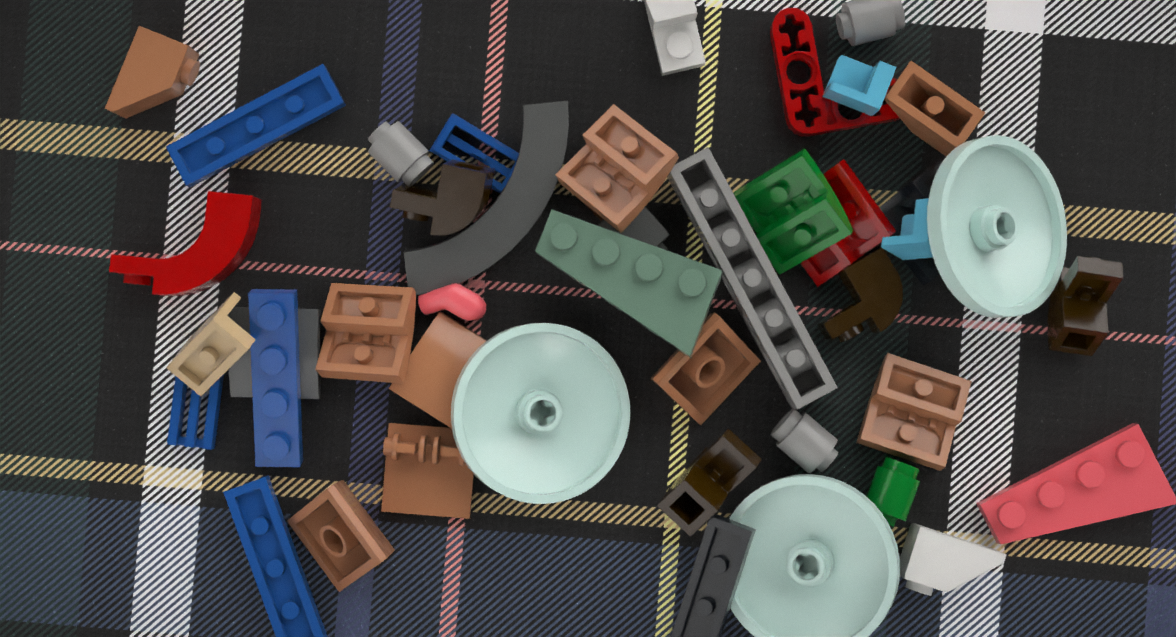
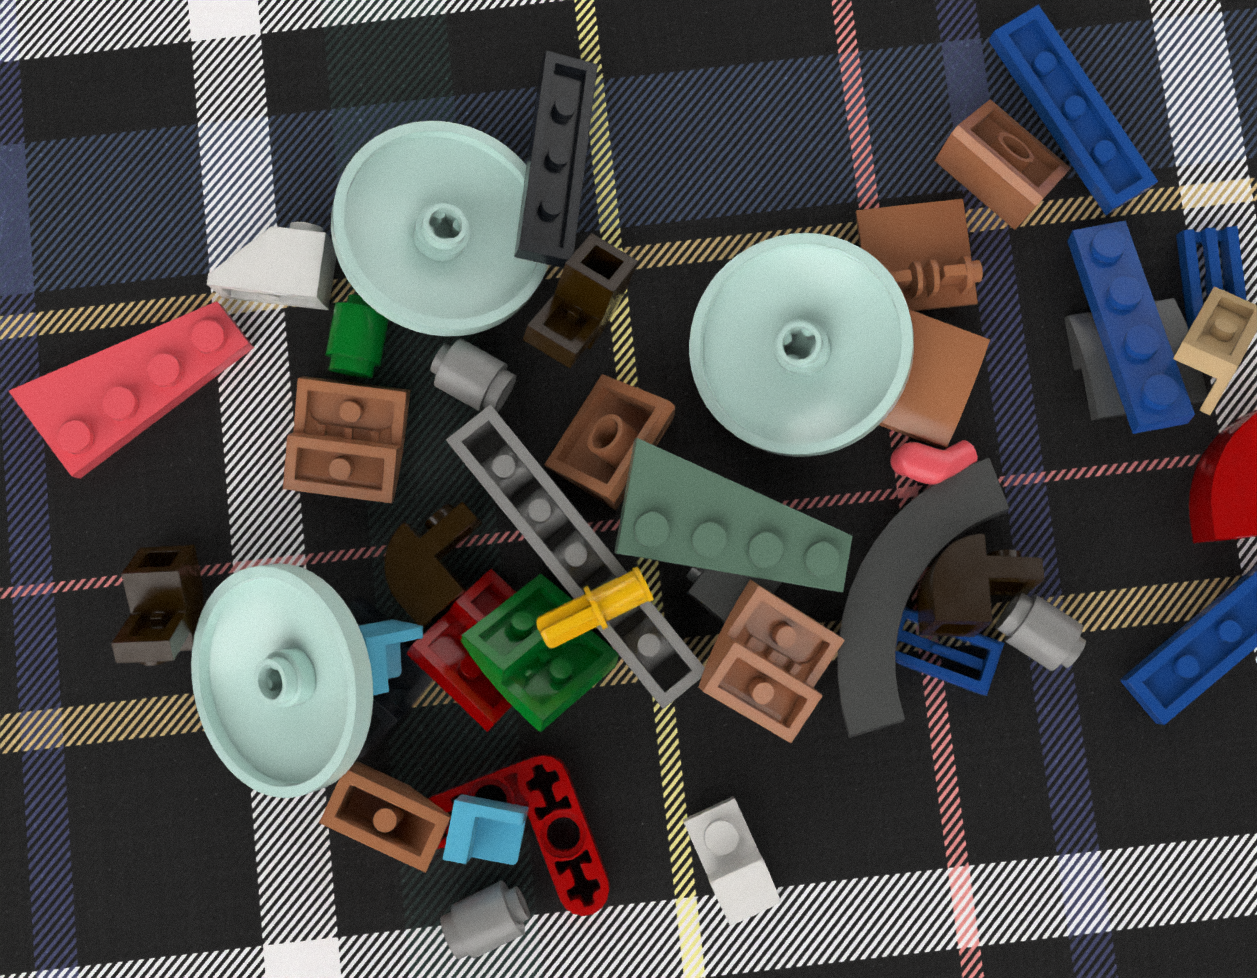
camera: 170 degrees right, 5 degrees down
nougat slope [315,283,416,384] -> none
none -> yellow axle [536,567,654,648]

